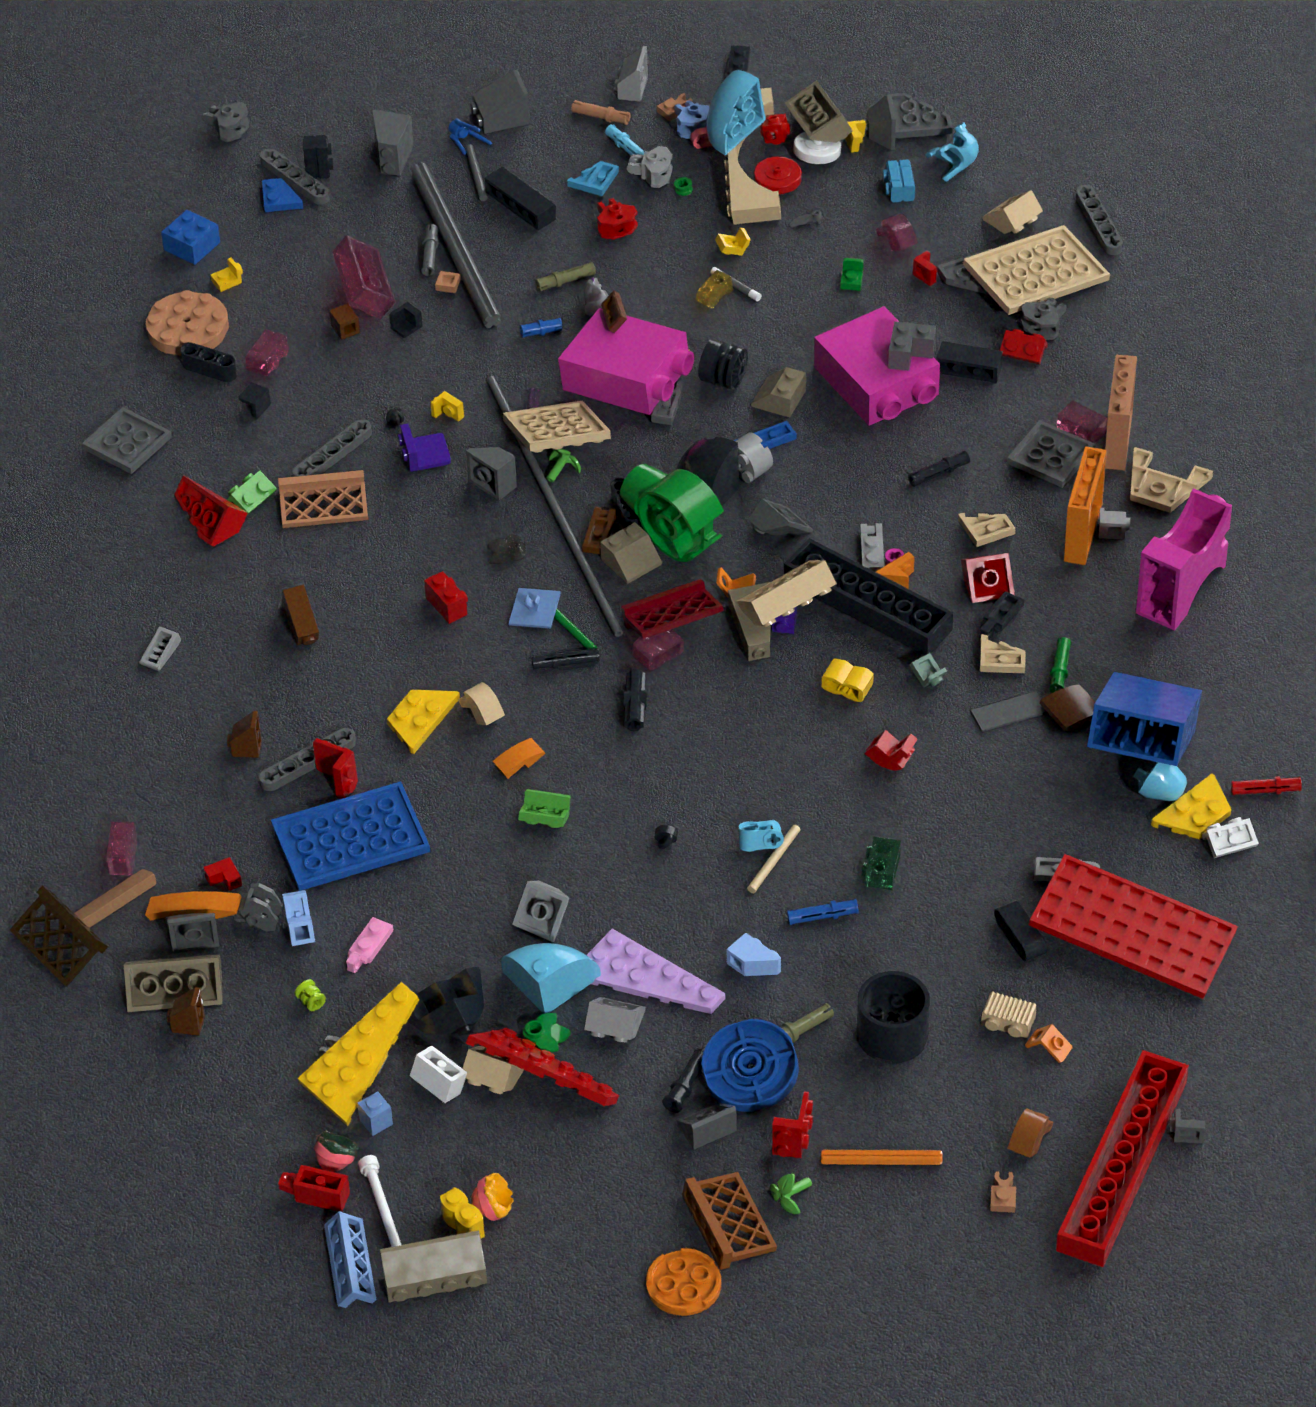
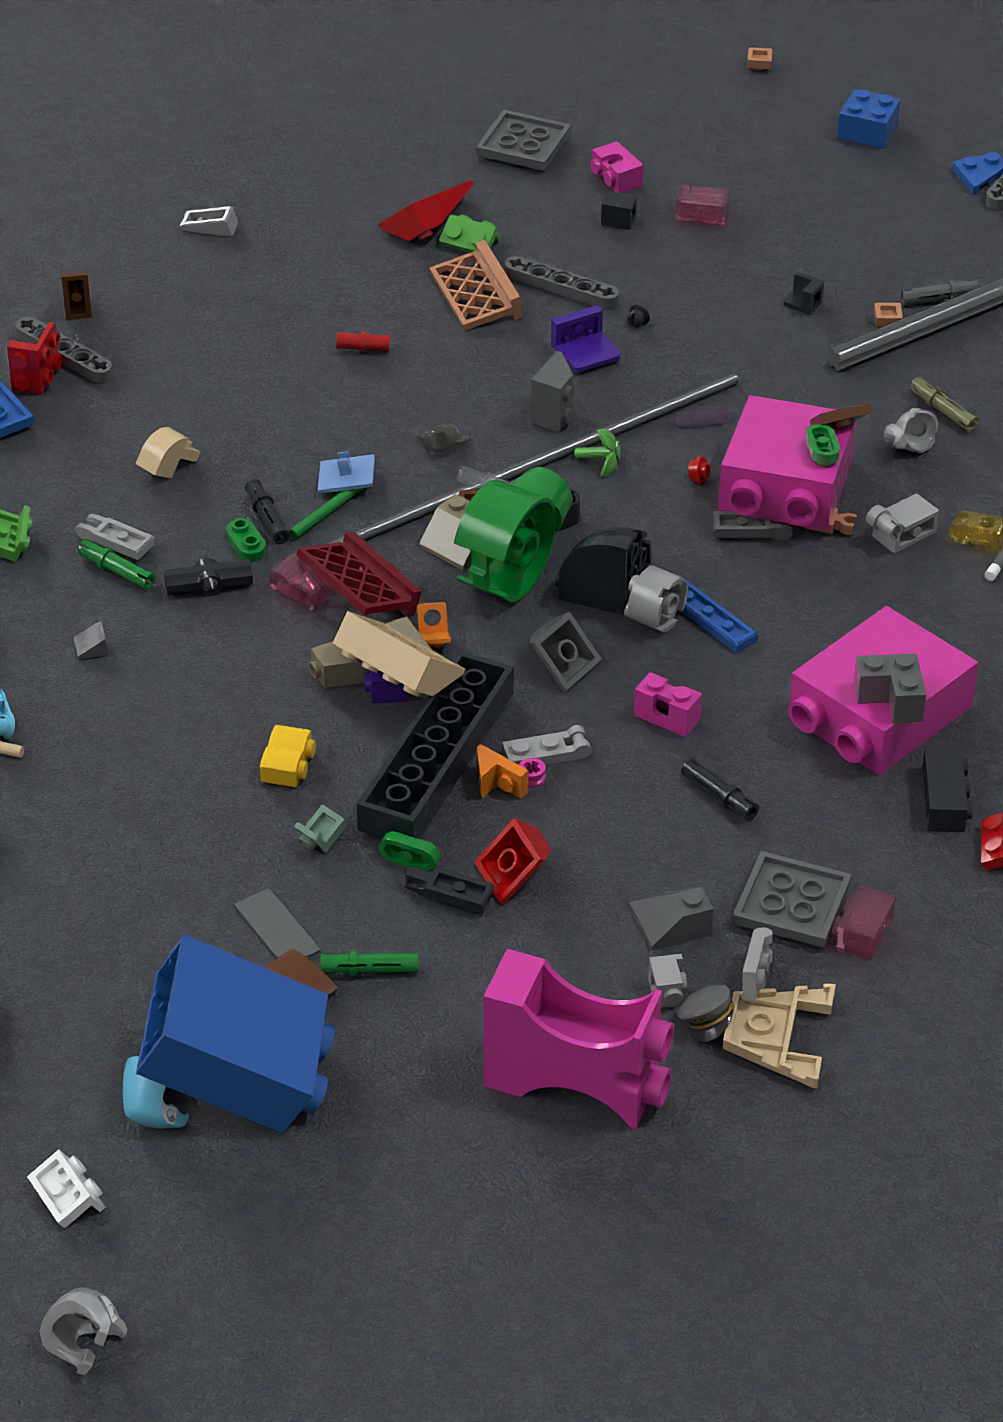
camera: 75 degrees right, 5 degrees down
nougat piece [146,290,229,356] -> none
black beam [180,343,237,382] -> none
yellow bracket [210,257,243,292] -> none
reddish brown slope [281,584,319,645] -> none
reddish brown brick [329,303,360,340] -> none
clear pink brick [332,235,396,319] -> none
yellow wing [387,690,460,754] -> none
red brick [424,571,468,624] -> none
yellow bracket [430,391,464,422] -> none
orange slope [493,738,545,779] -> none
tan plate [503,400,611,453] -> none
blue pin [519,318,563,338] -> none
black wheel [698,339,748,390] -> none
dark tan slope [751,367,806,418] -> none
red brick [865,730,917,771] -> none
tan wing [958,513,1016,547] -> none
tan wing [980,634,1025,673] -> none
orange window [1064,446,1107,565] -> none
nougat window [1105,355,1137,470] -> none
yellow wing [1151,774,1231,839] -> none
red pin [1231,776,1302,795] -> none
none -> flat silver slope [74,621,108,660]
none -> light grey hinge [75,513,155,560]
none -> green pin [78,539,156,590]
none -> green plate [226,518,266,562]
none -> red pin [336,331,390,353]
none -> green plate [378,832,441,871]
none -> clear axle [457,466,512,489]
none -> dark pink brick [590,141,644,193]
none -> dark grey slope [629,887,713,950]
none -> dark pink brick [634,672,702,737]
none -> piece [677,984,735,1042]
none -> red plate [688,457,711,484]
none -> light grey plate [743,928,773,1001]
none -> nougat plate [747,47,772,70]
none -> green plate [805,424,840,466]
none -> light grey hinge [866,493,939,554]

